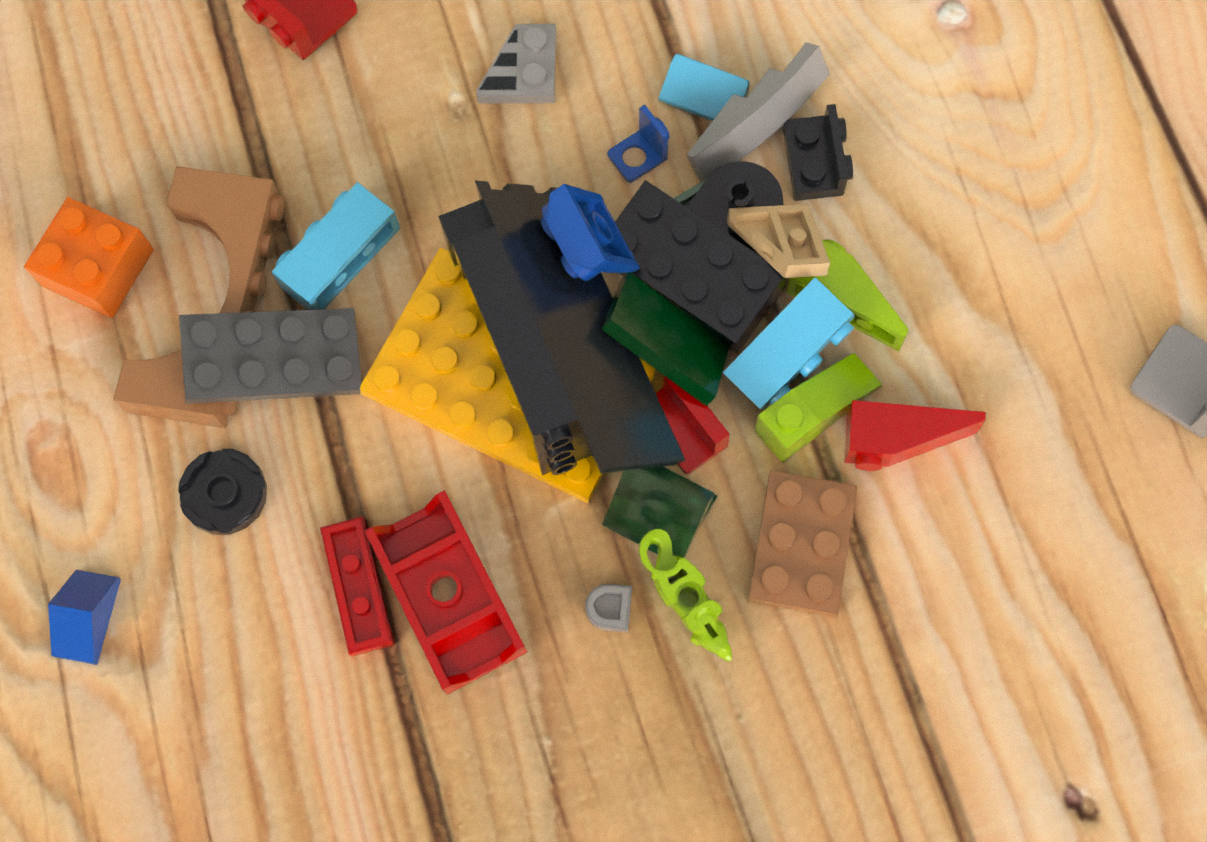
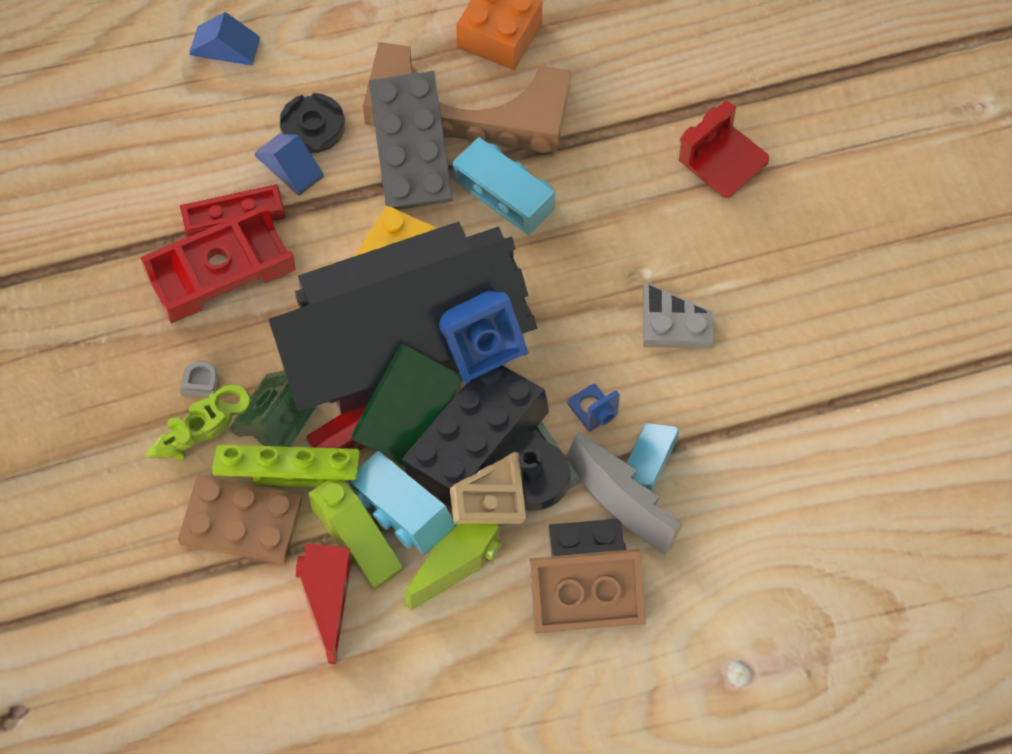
camera: 85 degrees right, 10 degrees down
none -> lime bracket [212,444,360,488]
none -> blue slope [255,134,324,196]
none -> medium nougat plate [529,549,646,633]

